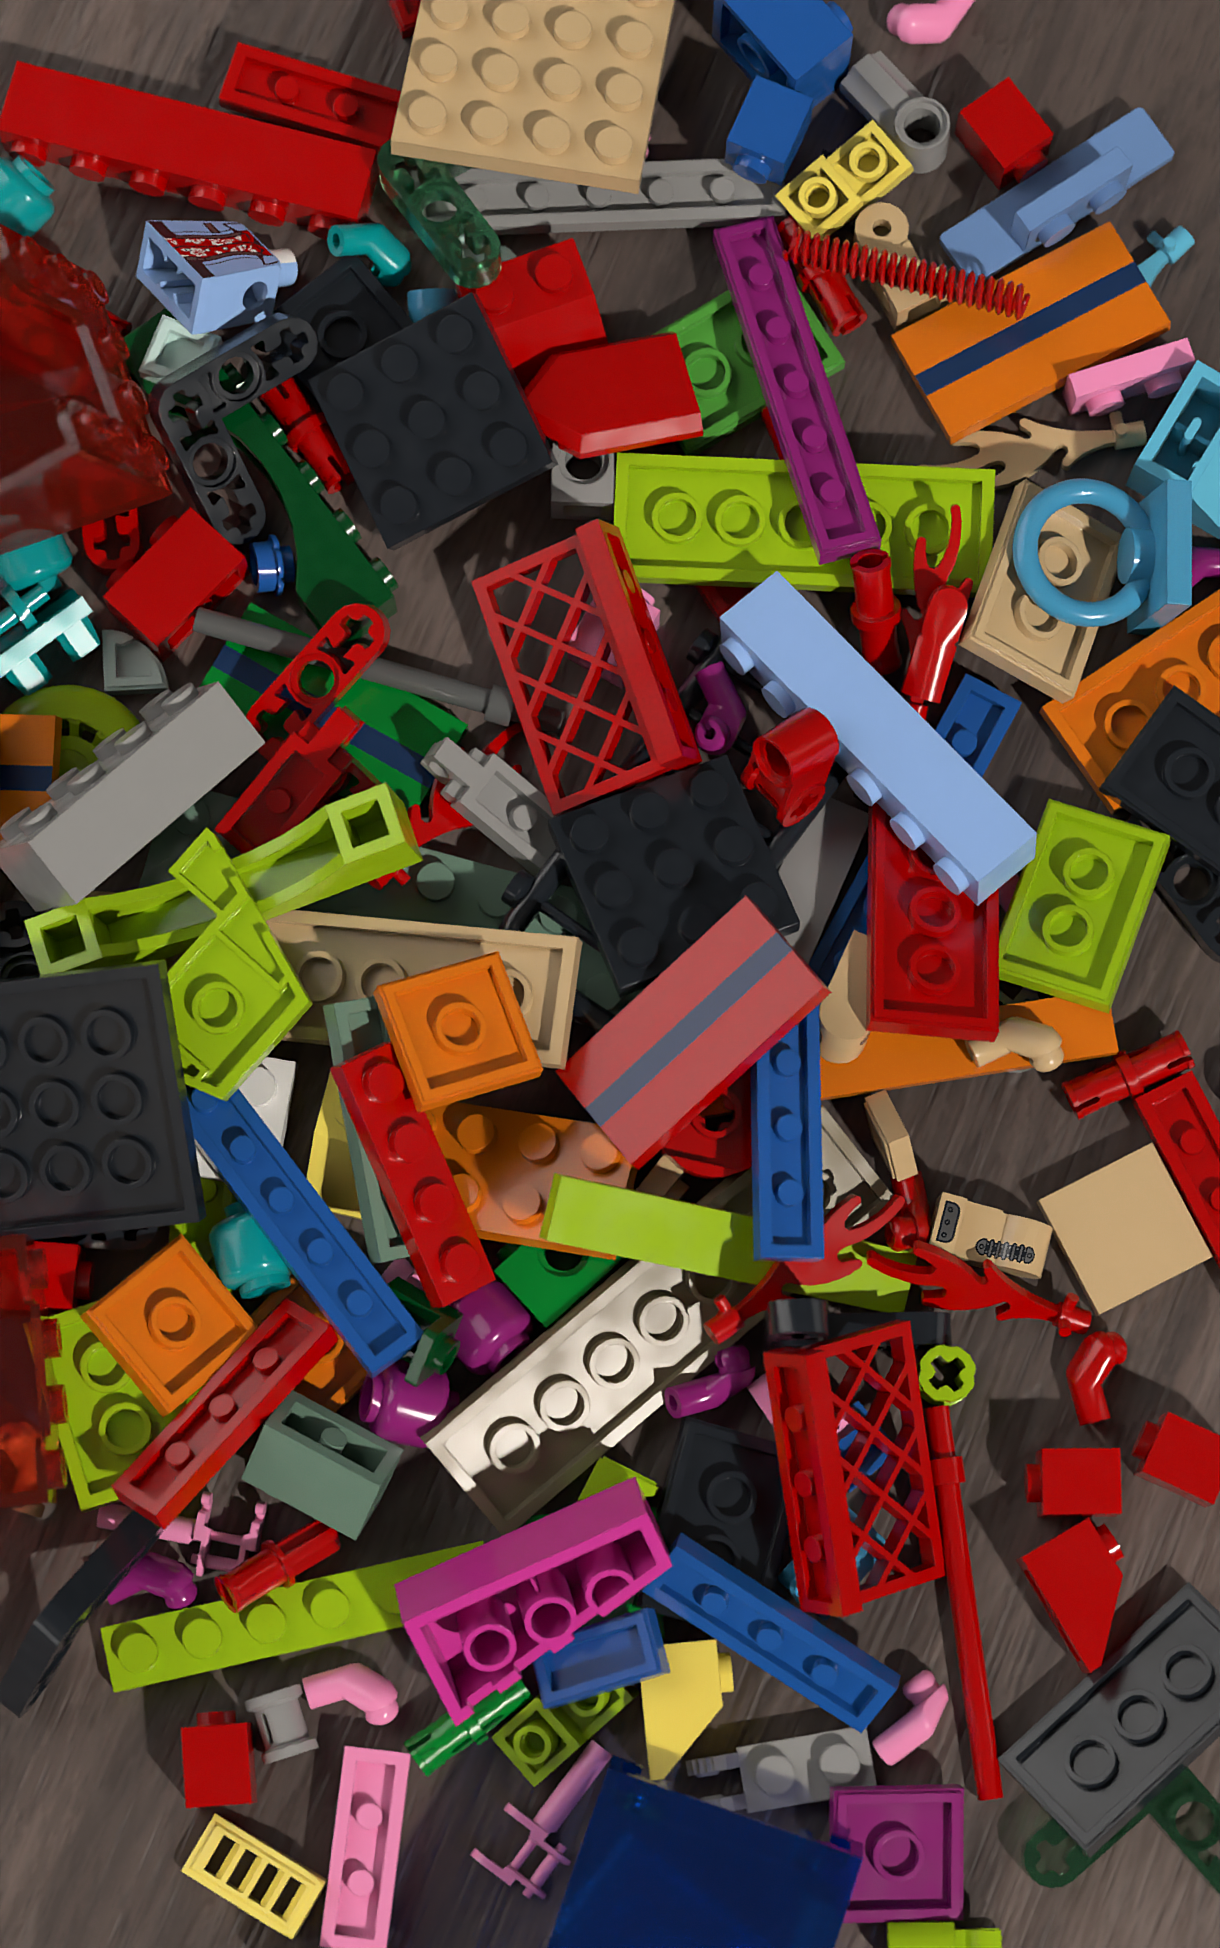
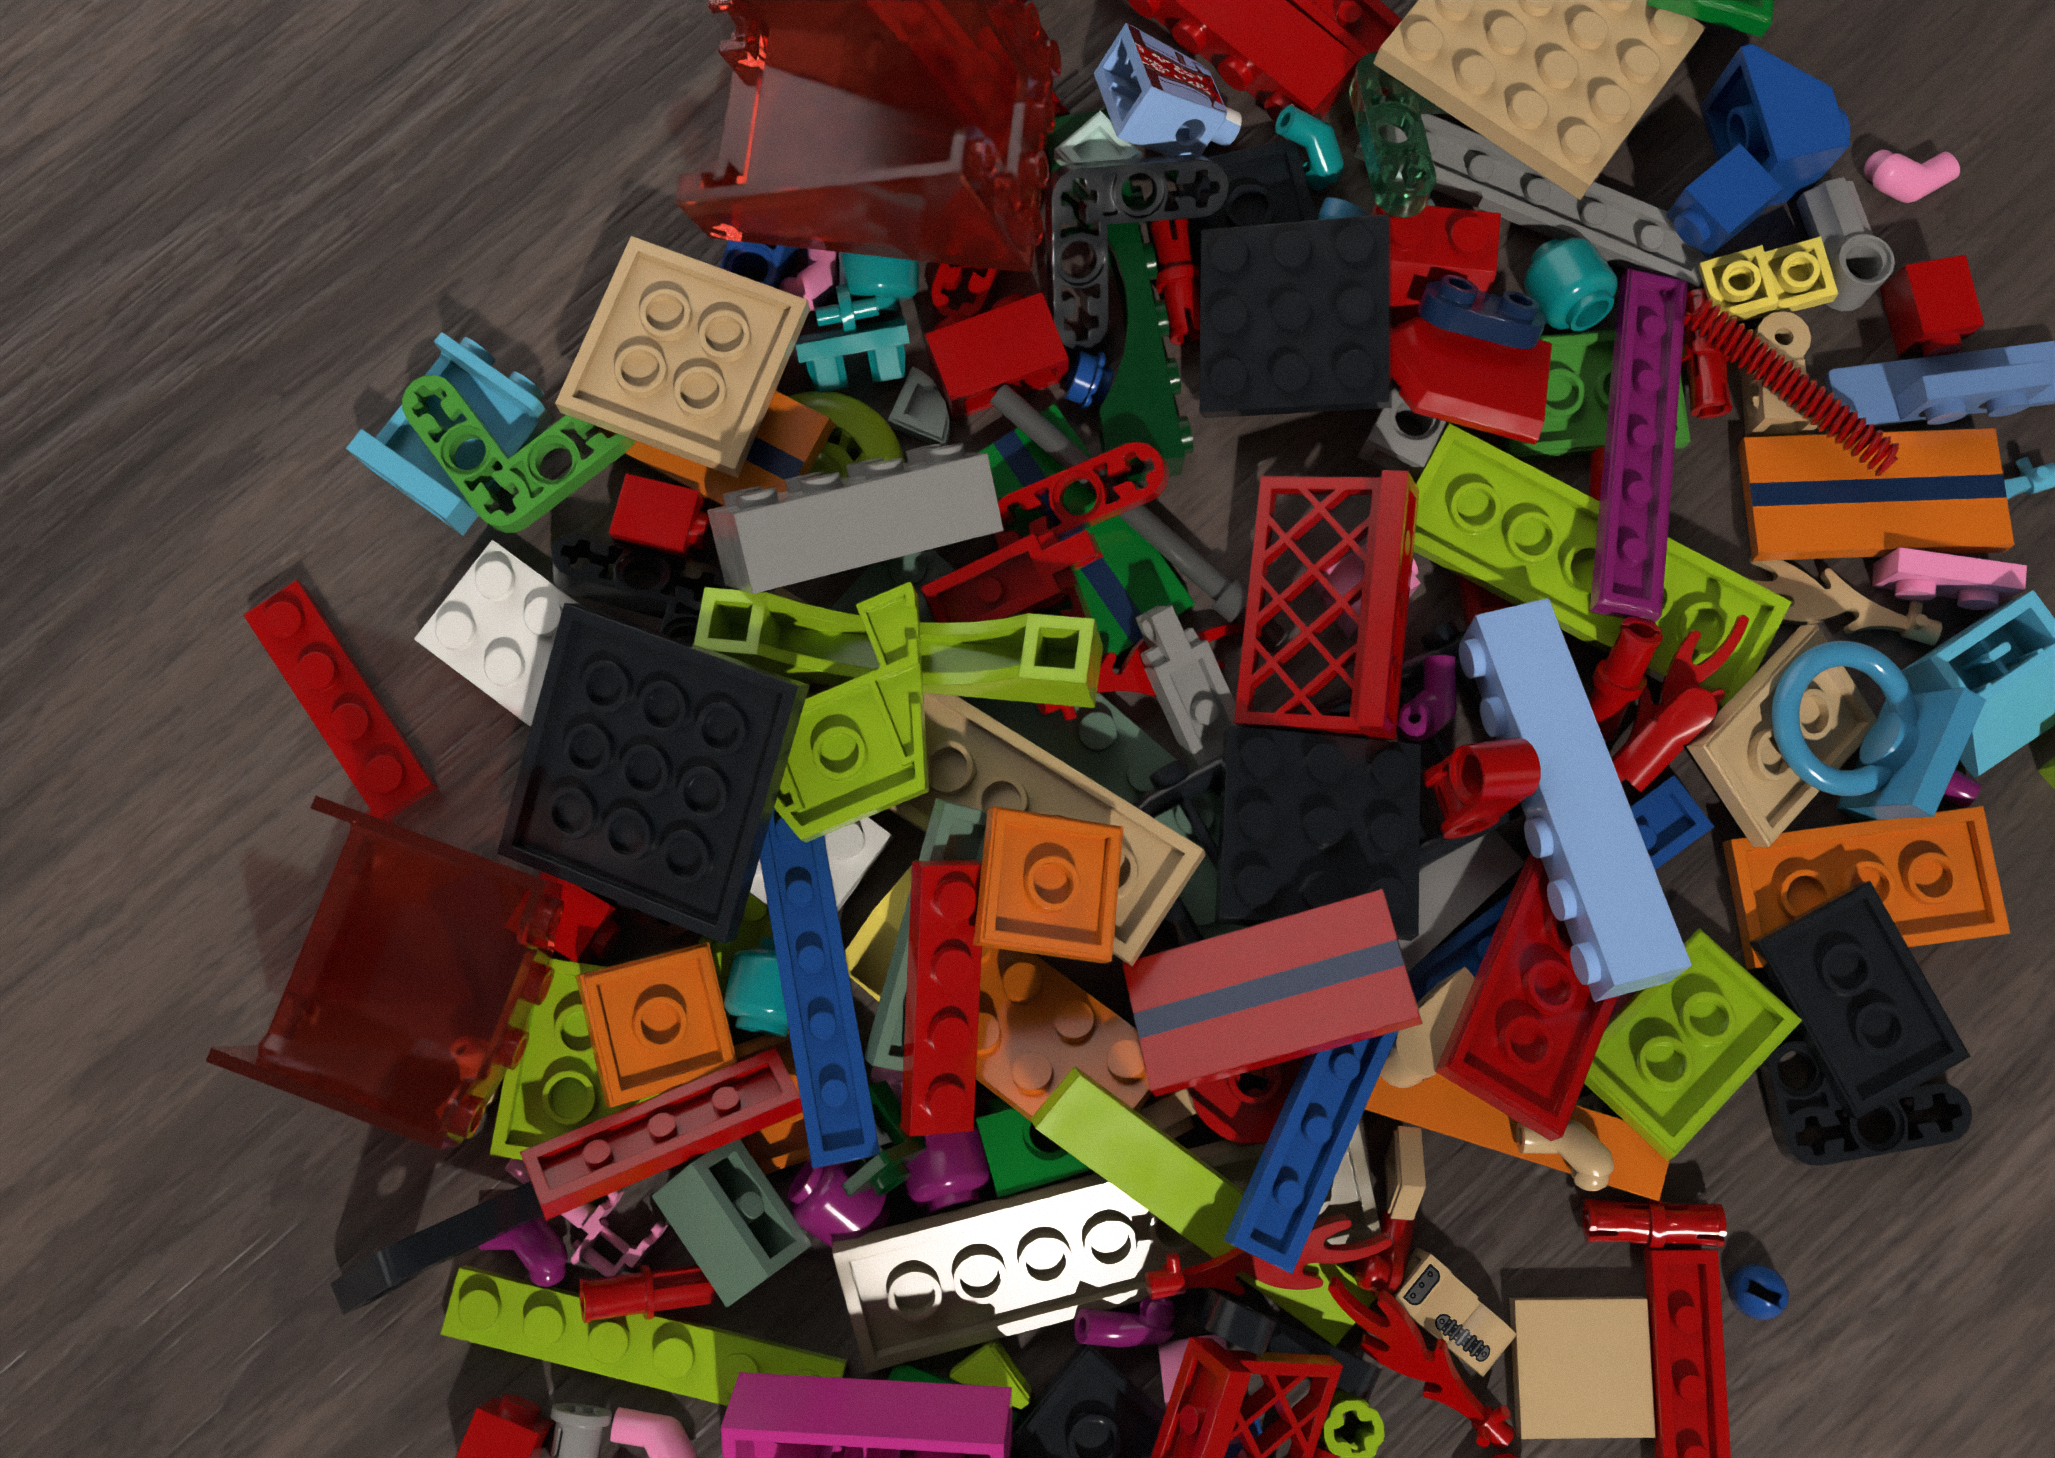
camera: 25 degrees right, 0 degrees up
none -> dark blue plate [1417,275,1547,349]
none -> teal head [1523,238,1618,331]

